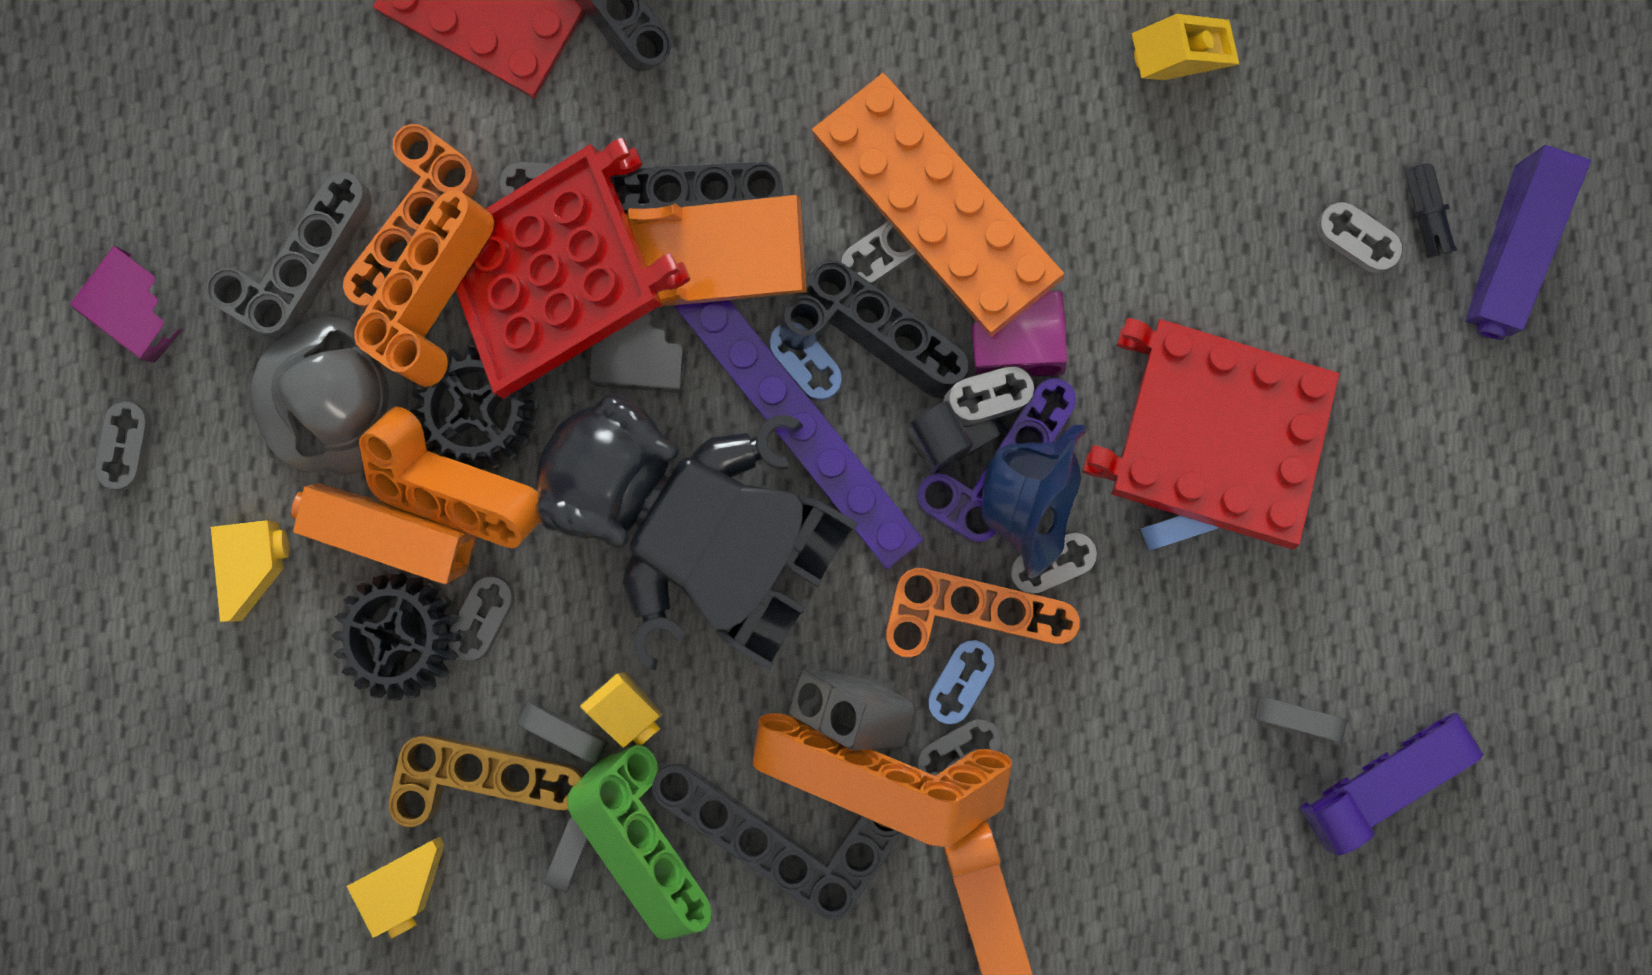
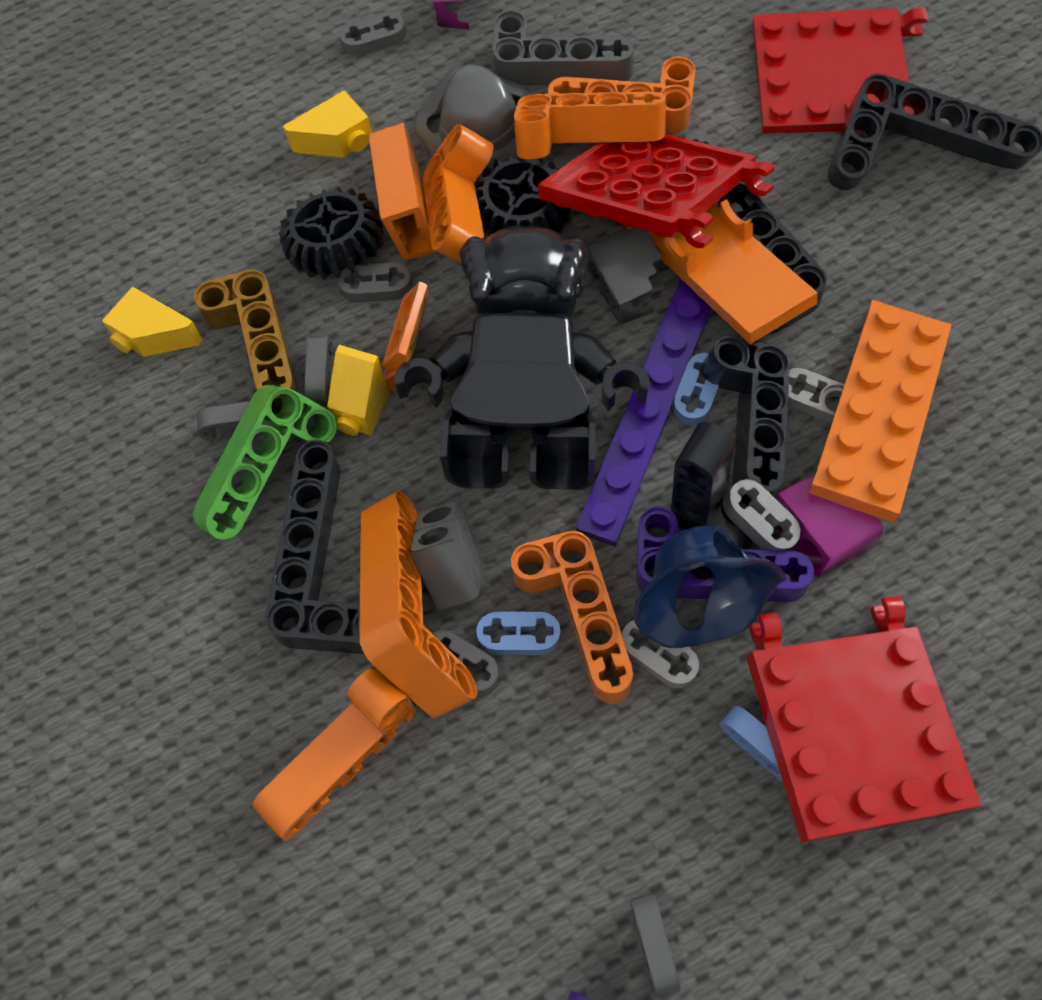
camera: 65 degrees right, 20 degrees down
none -> orange slope [381,281,429,392]

